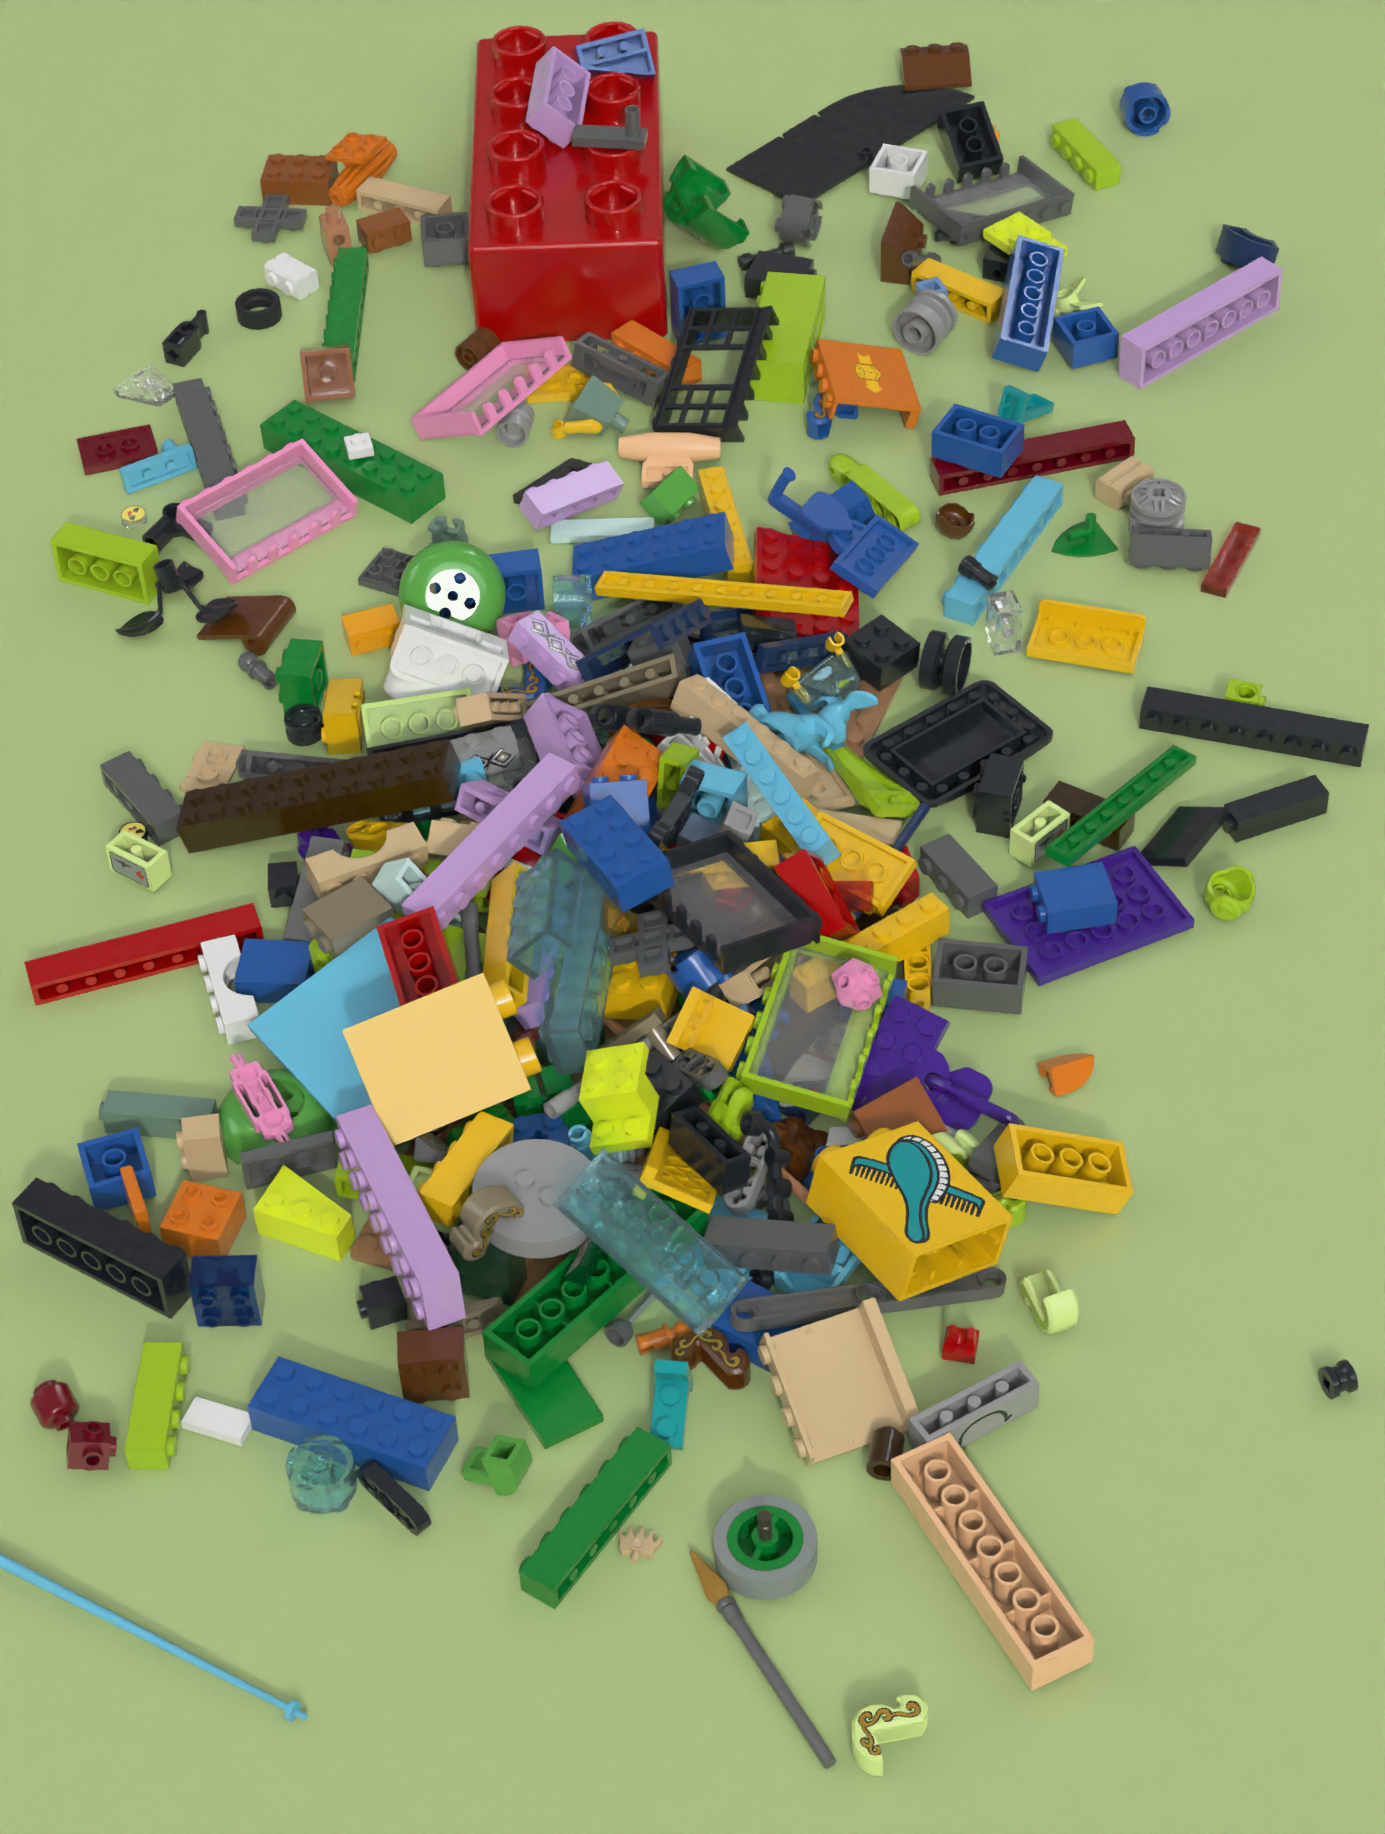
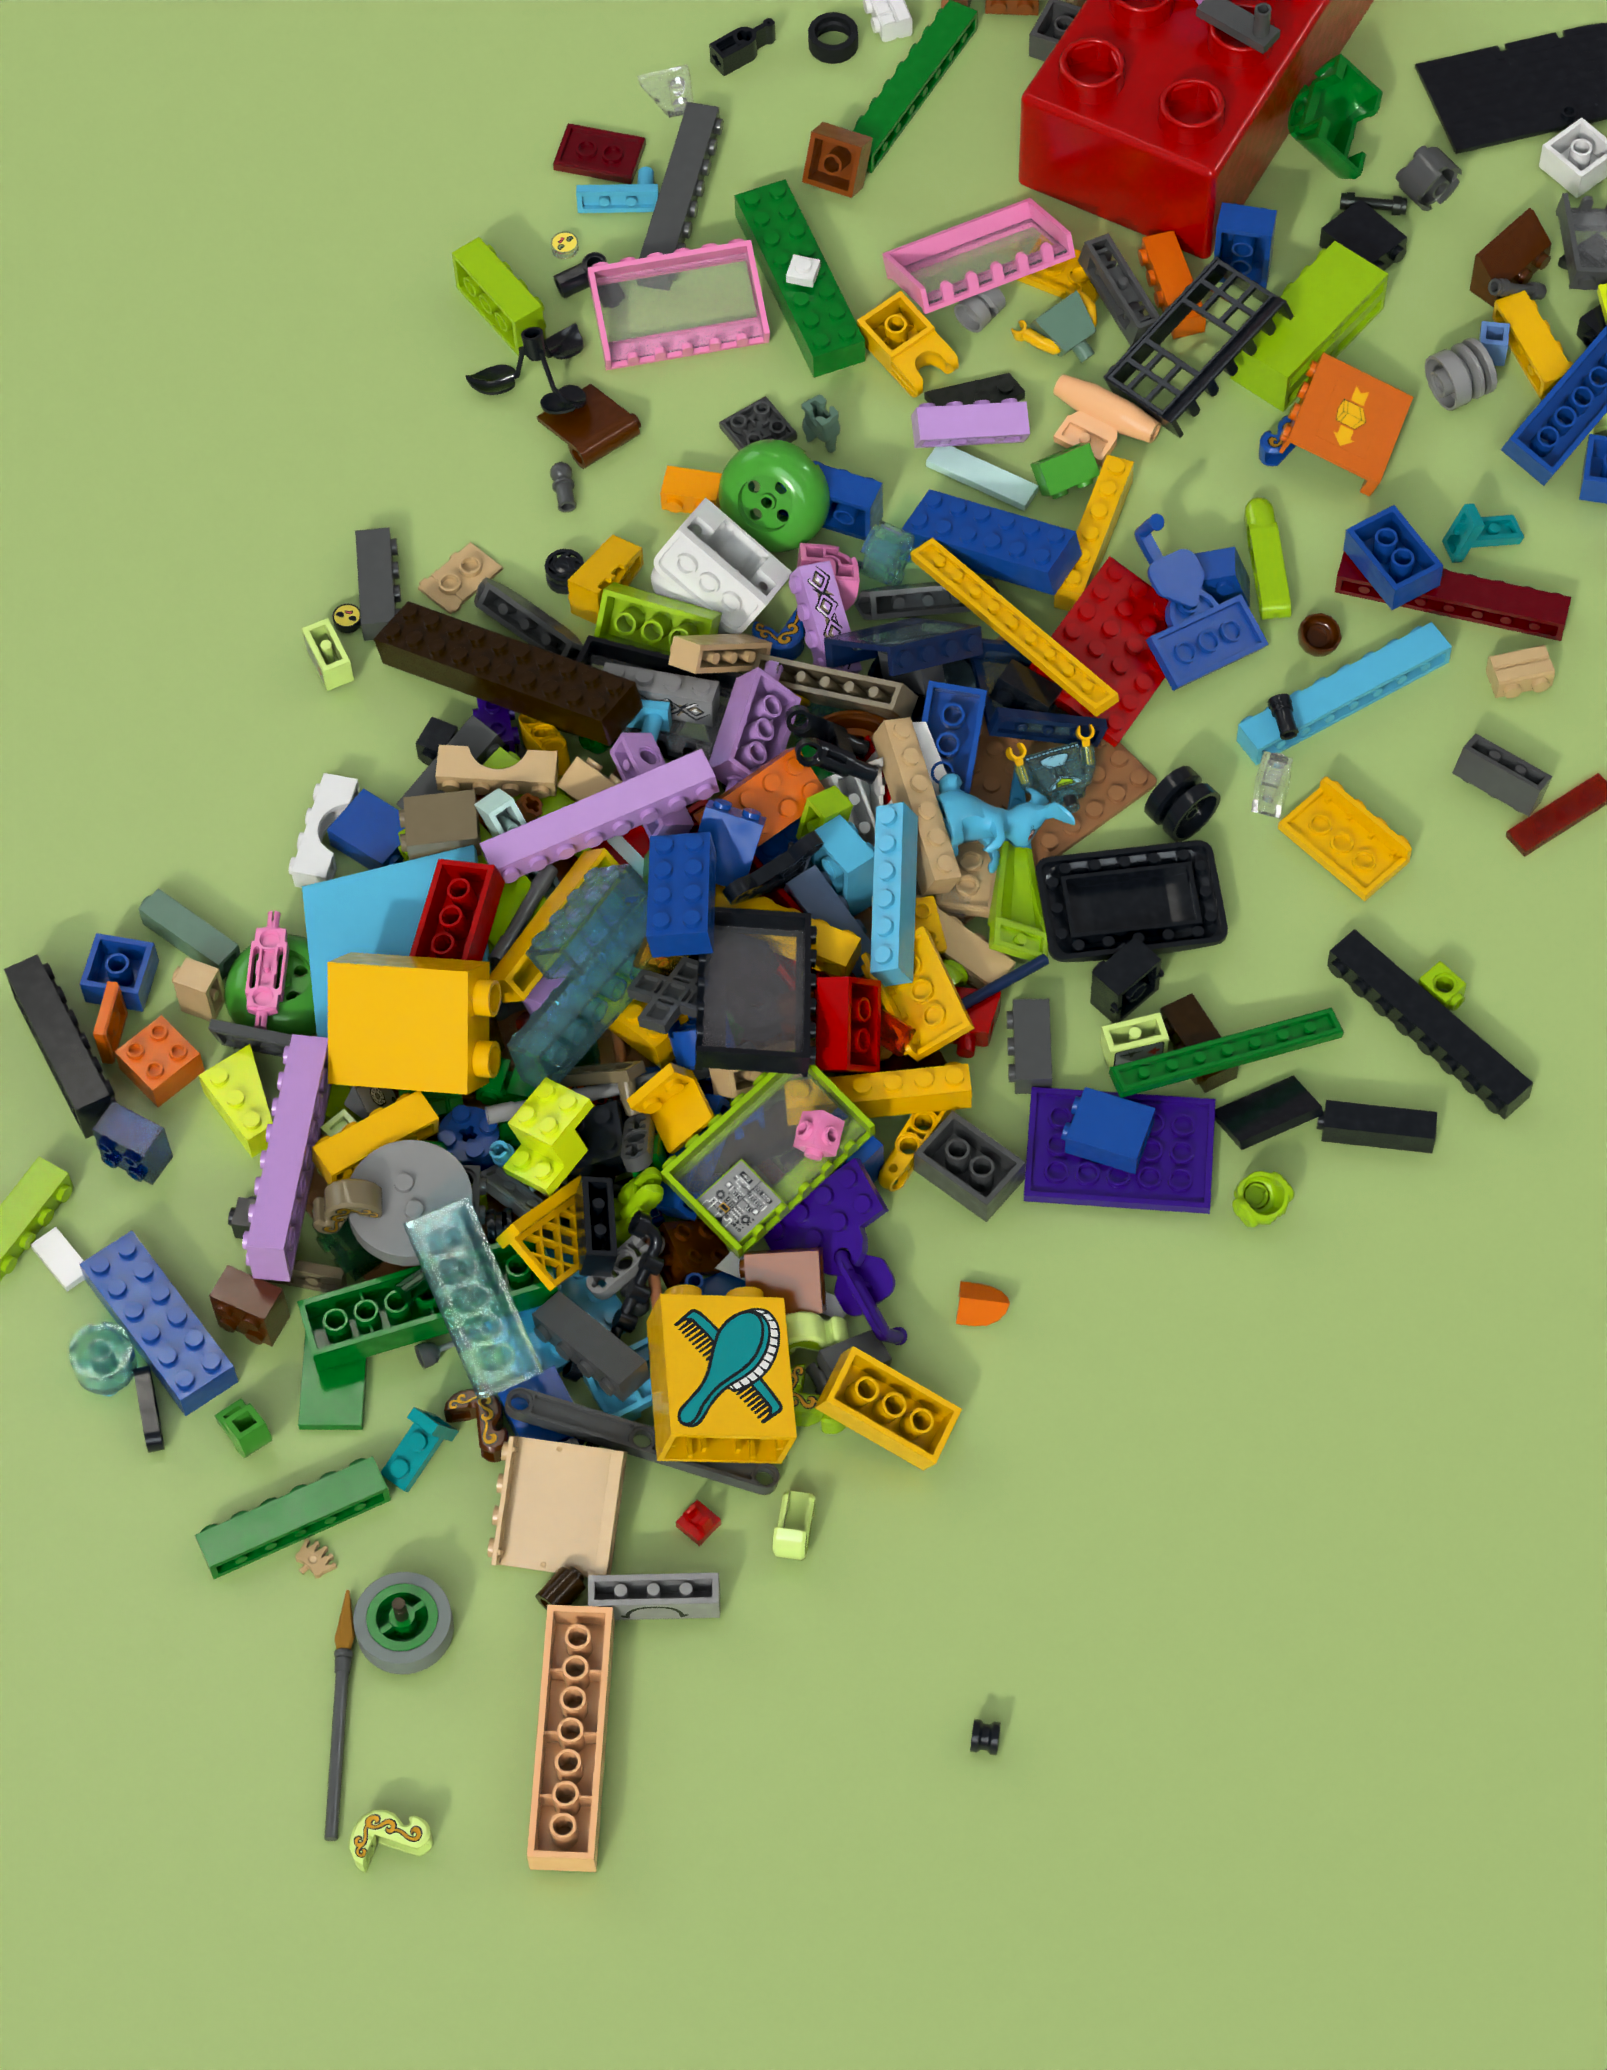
camera: 30 degrees right, 15 degrees up
red brick [24,903,264,1006] -> none
green brick [275,638,329,715] -> none
reddish brown wheel [455,327,500,370] -> none
orange pin [635,1319,697,1355] -> none
light grey brick [717,801,760,843] -> none
black brick [842,614,920,692] -> none
green shield [1052,513,1118,557] -> none
light grey wheel [1129,478,1186,533] -> none
none -> light grey tile [696,1158,784,1245]
none -> yellow brick [857,290,959,398]

